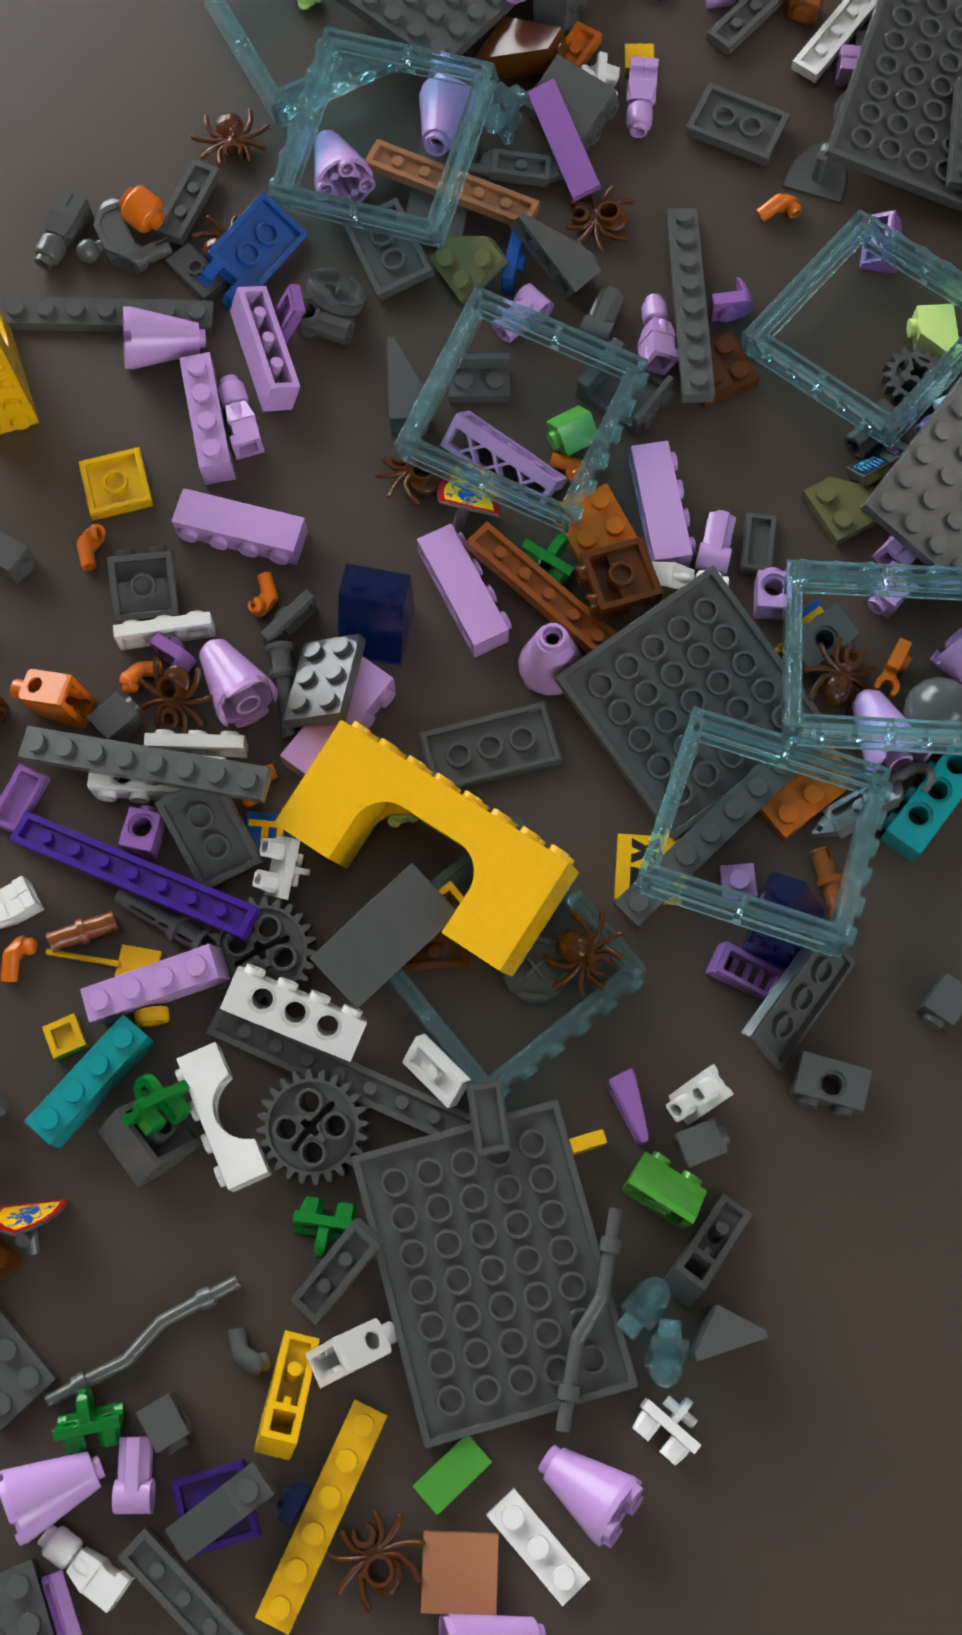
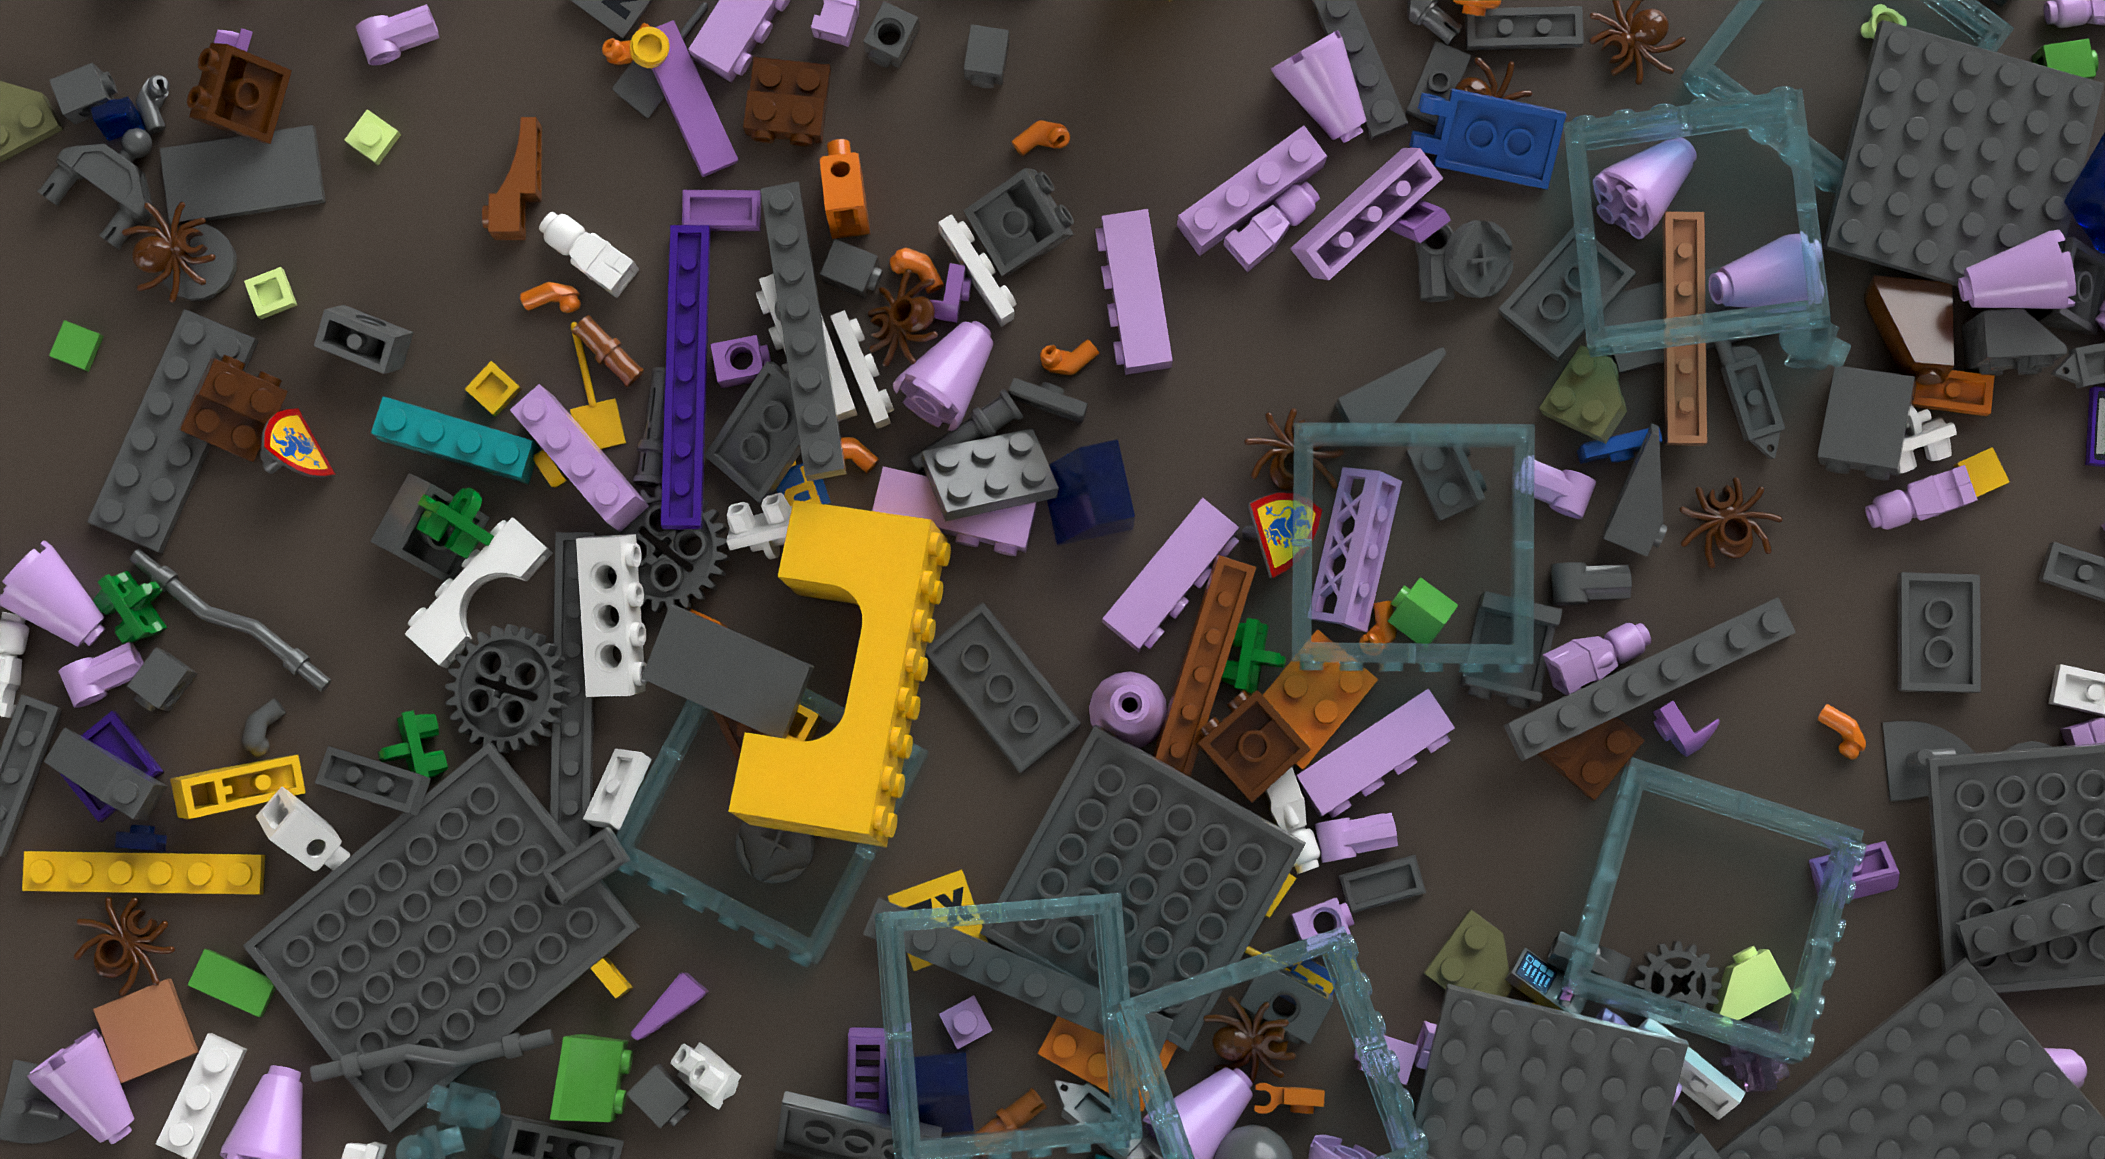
camera: 65 degrees right, 10 degrees up
yellow tile [78,447,154,521] -> none
medium lavender tile [527,78,601,202] -> none
reddish brown animal [543,909,625,999] -> none

